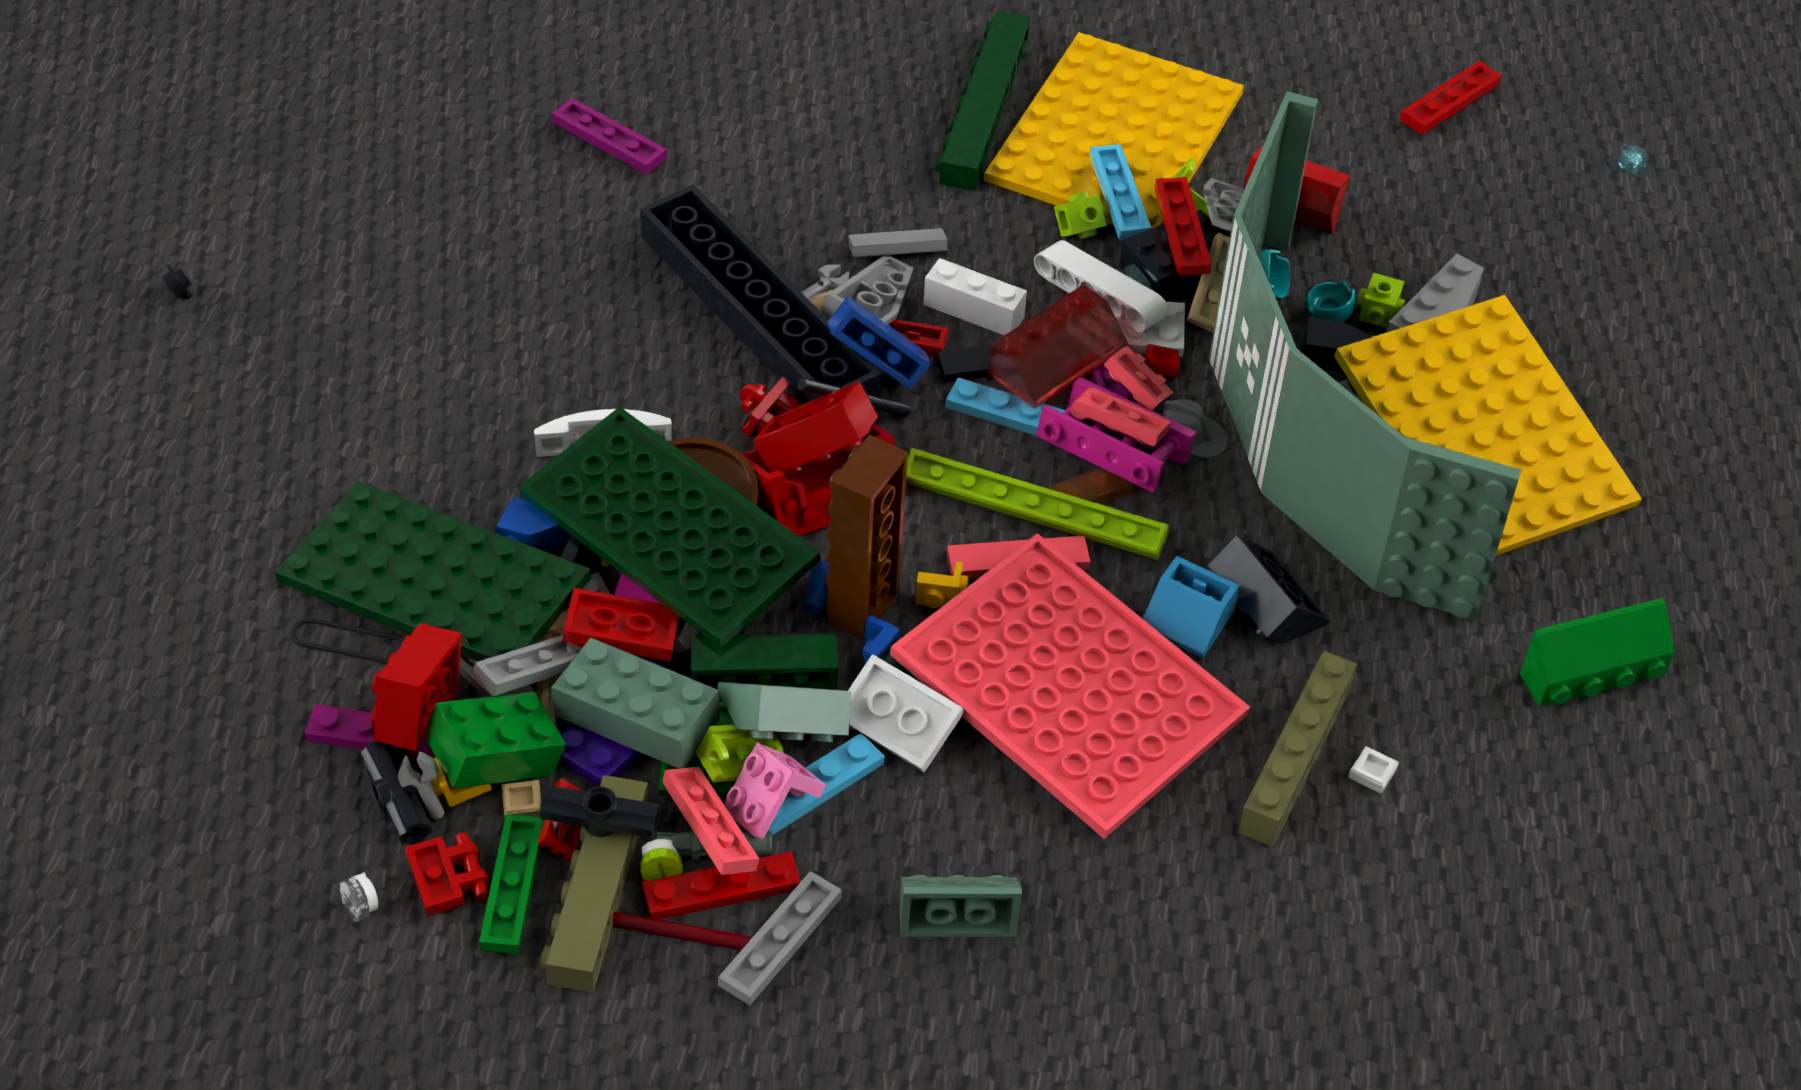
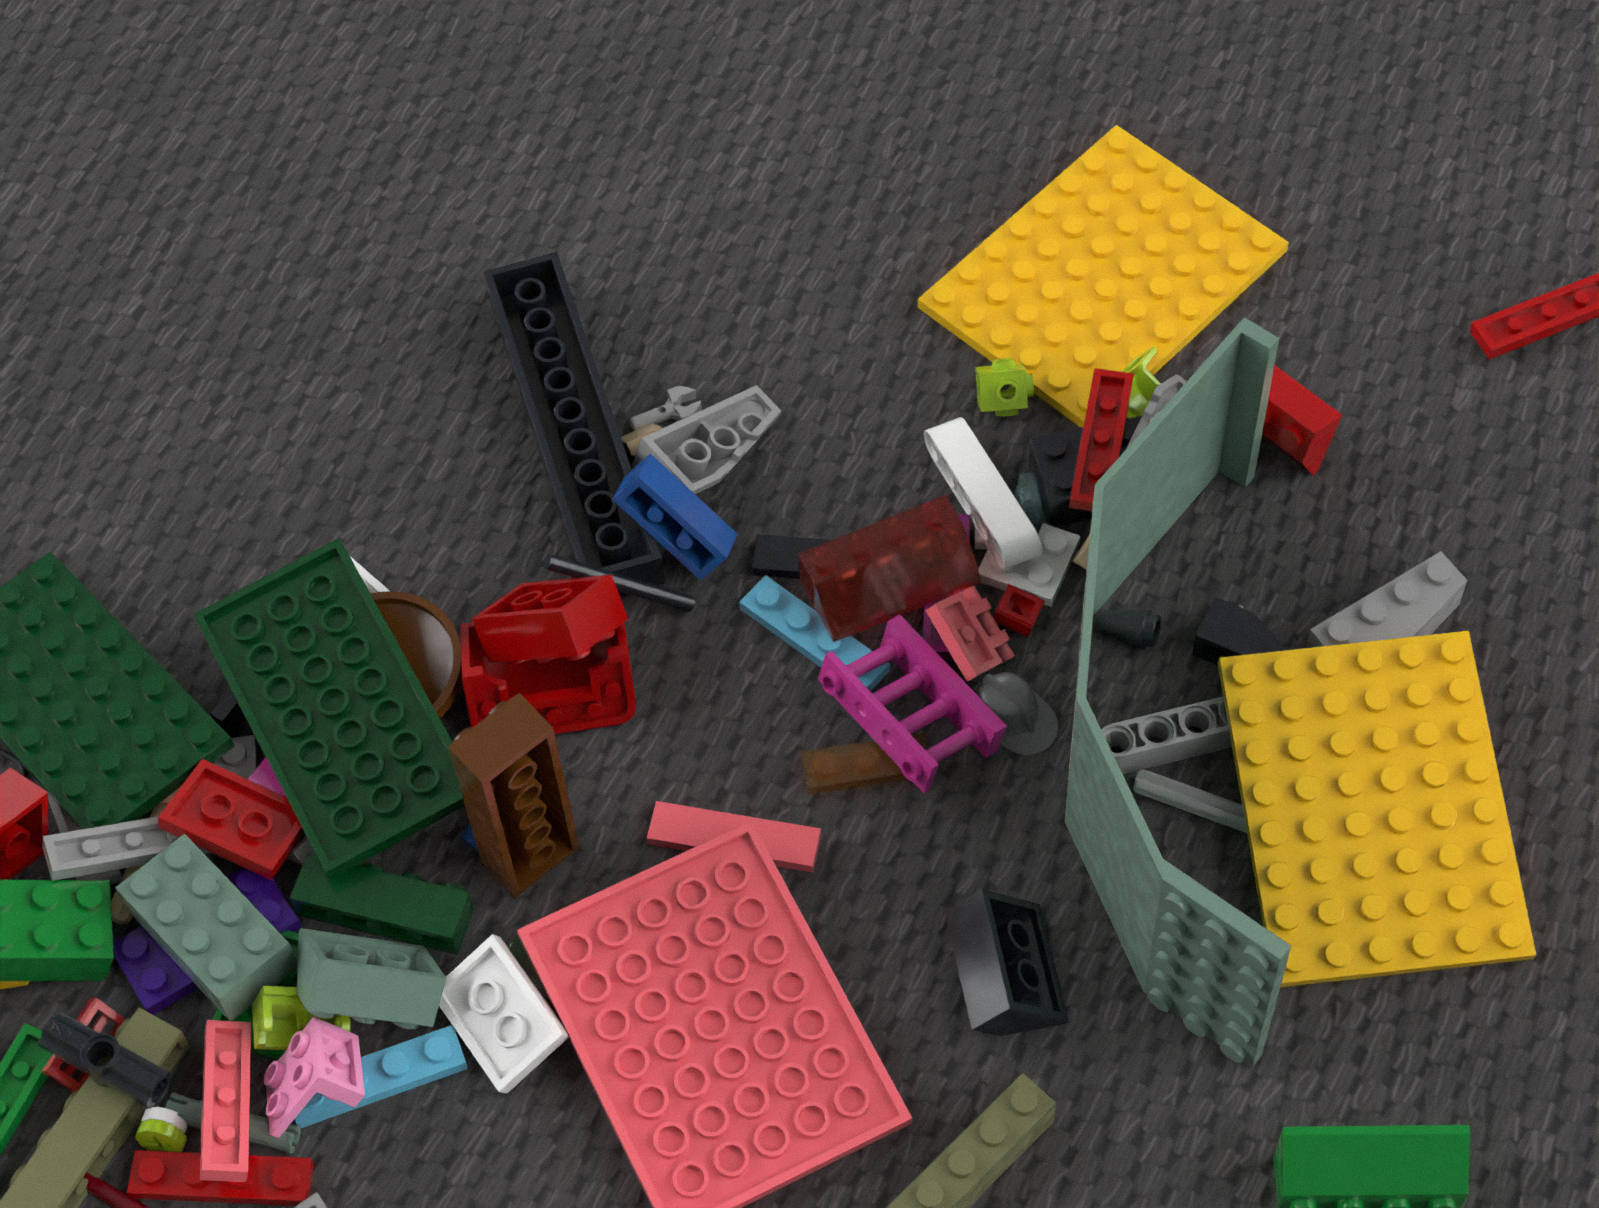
camera: 25 degrees right, 10 degrees up
blue slope [496,497,570,552] -> none
tan tile [501,780,541,817] -> none
white slope [534,409,672,457] -> none
magenta plate [552,98,667,174] -> none
red hips [739,377,799,436] -> none
light grey tile [848,228,947,257] -> none
blue bracket [862,615,900,666] -> none
red tile [888,319,949,357] -> none
lime tile [906,448,1170,560] -> none
yellow bracket [915,562,968,608] -> none
white brick [923,258,1027,338] -> none
dark green brick [935,10,1031,191] -> none
coral plate [1070,388,1171,447] -> none
medium azure plate [1090,144,1151,241] -> none
dark azure slope [1143,556,1240,658] -> none
teal hair [1257,249,1290,299] -> none
teal hair [1306,281,1355,322] -> none
lime brick [1356,273,1405,329] -> none

